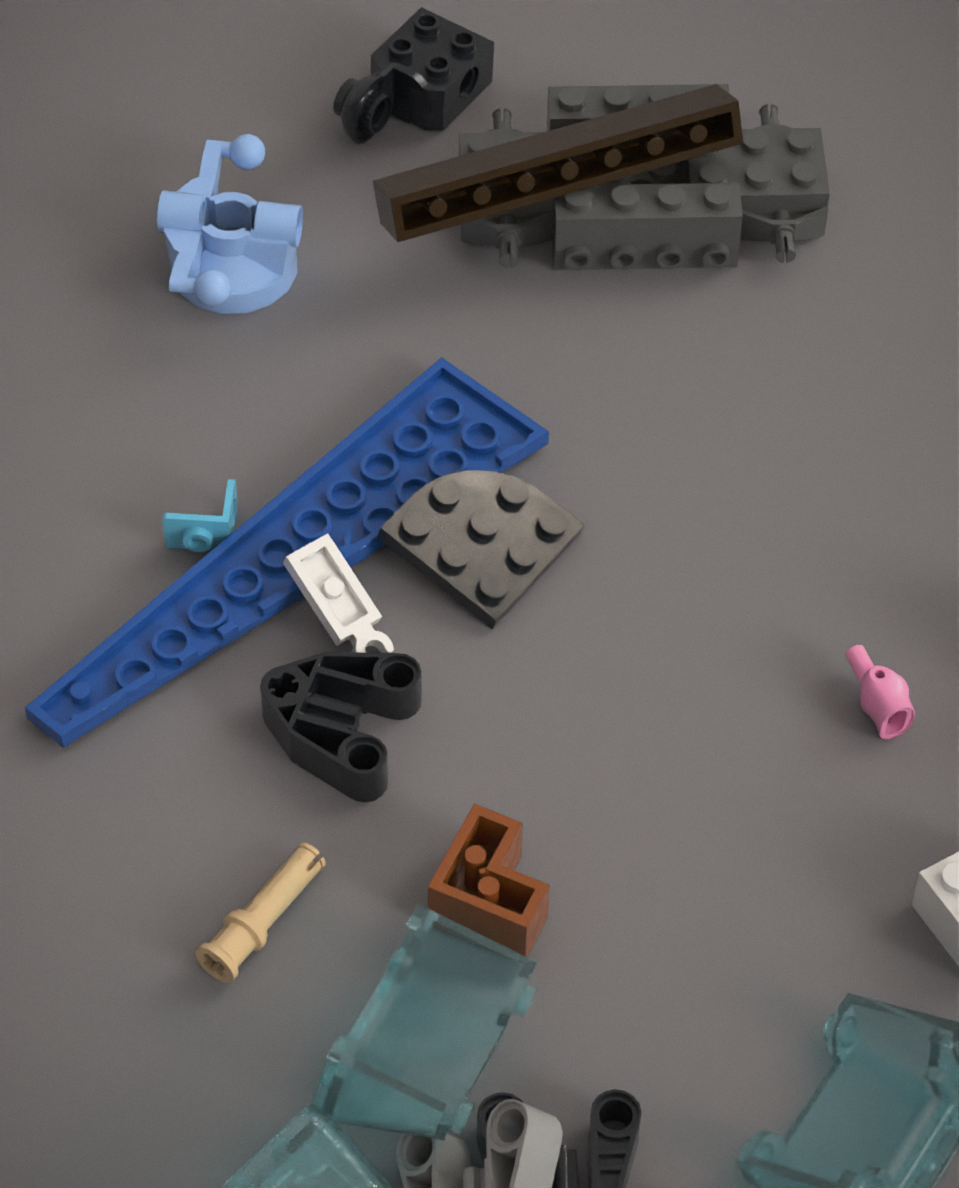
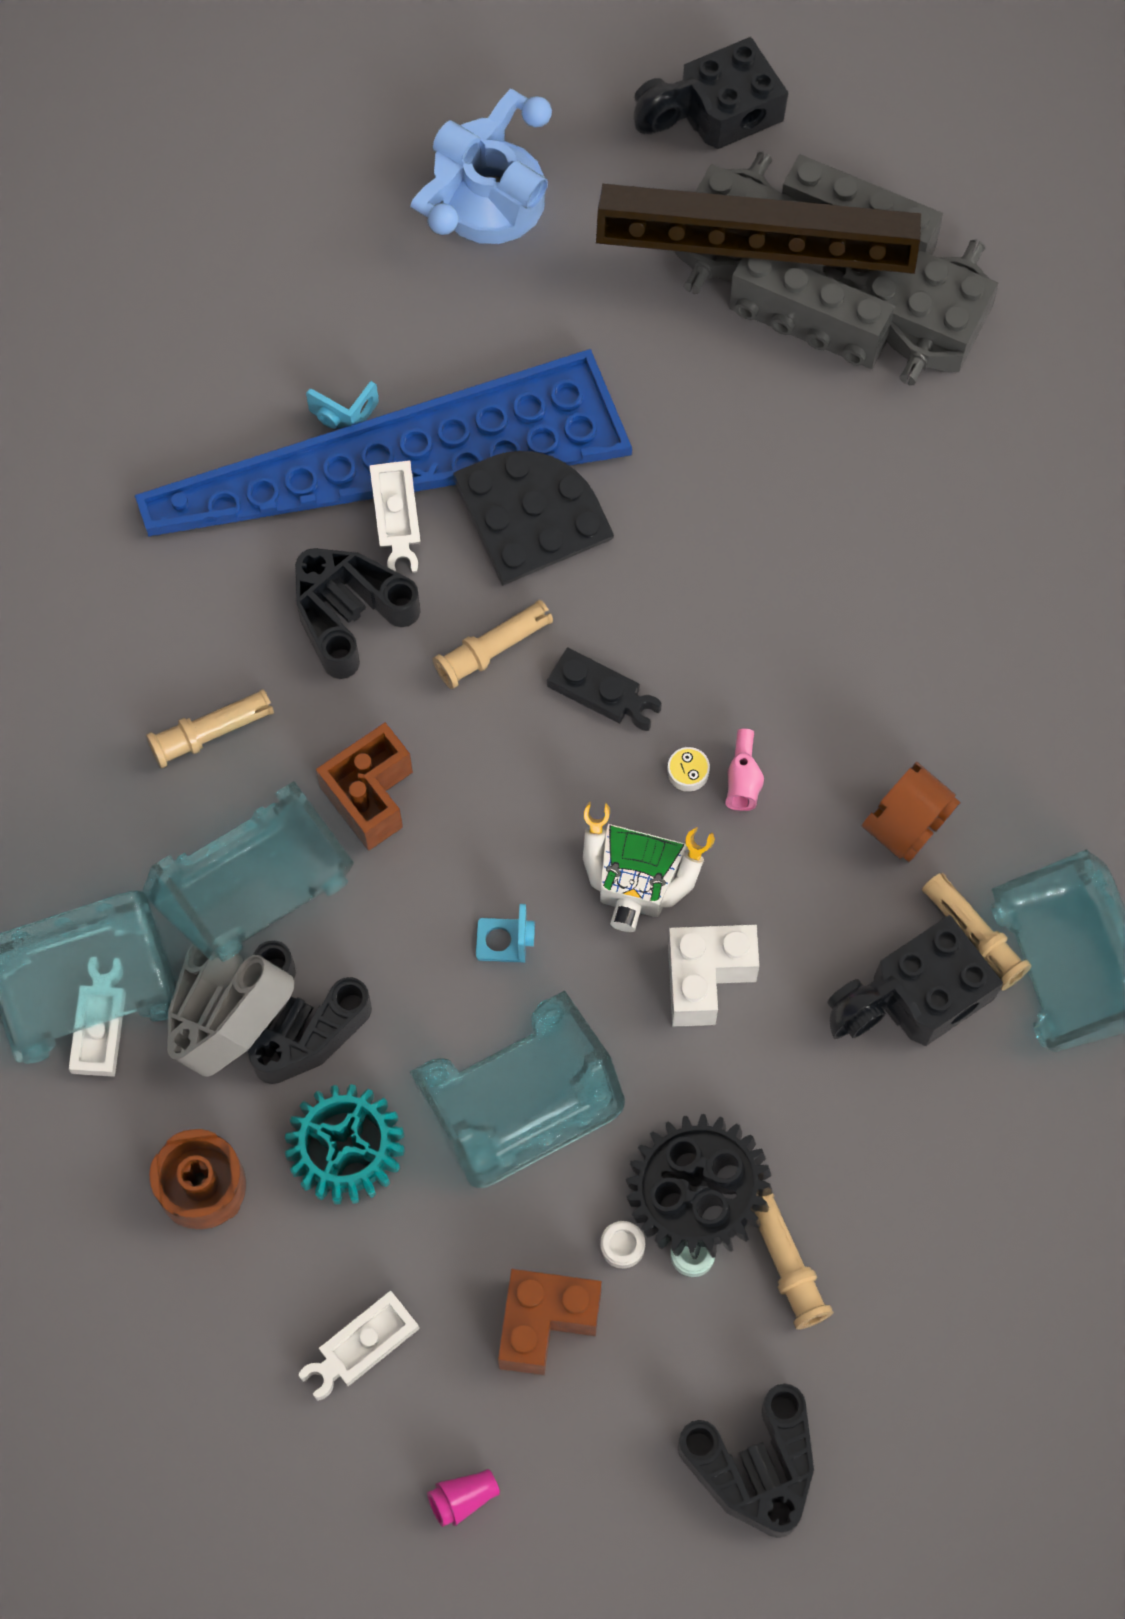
camera: 30 degrees right, 15 degrees up
none -> tan pin [433,600,553,689]
none -> medium azure bracket [476,904,535,962]
none -> black plate [547,647,662,731]
none -> torso [583,802,715,932]
none -> tile [667,747,710,791]

